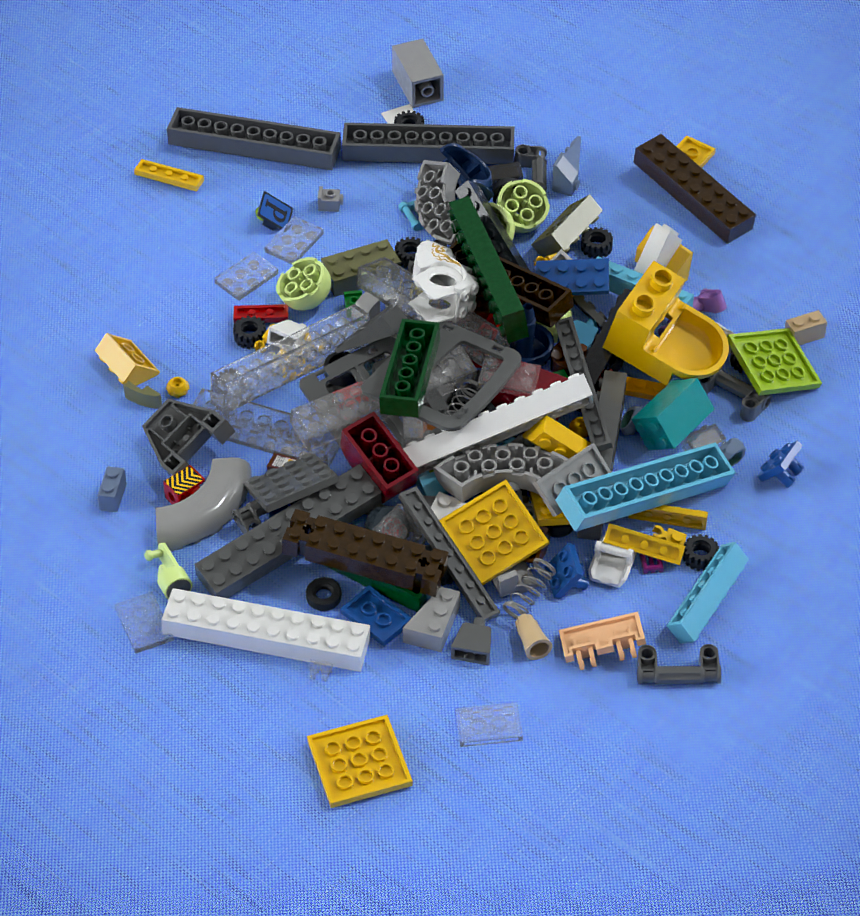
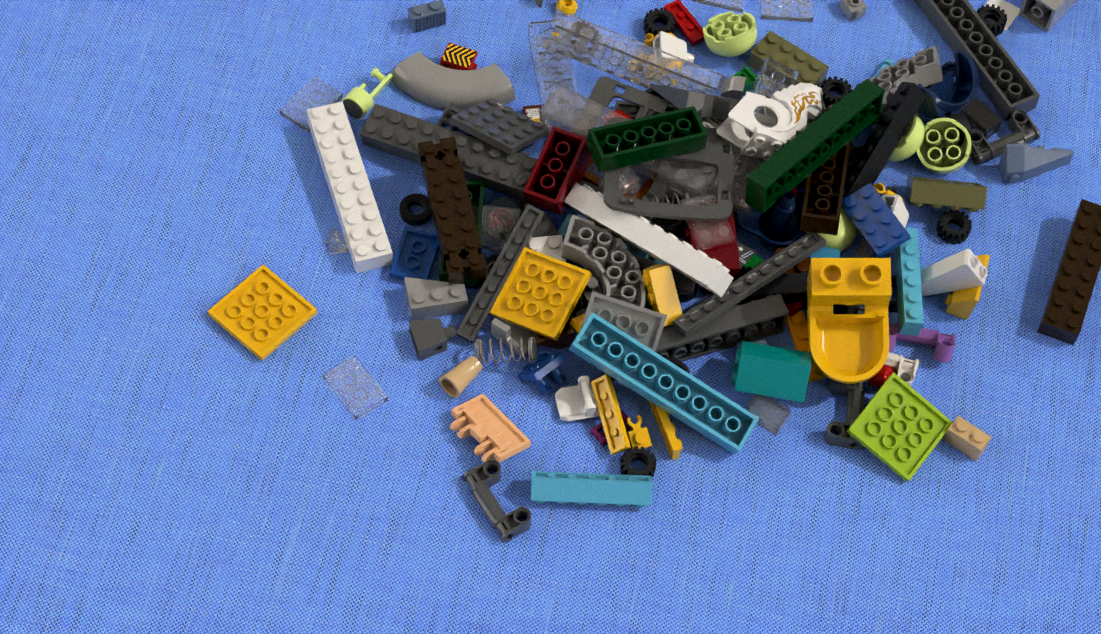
camera: 55 degrees right, 10 degrees up
dark grey wedge [142,399,235,476] -> none
sand blue rock [720,438,746,466] -> none
blue plate [757,440,804,488] -> none

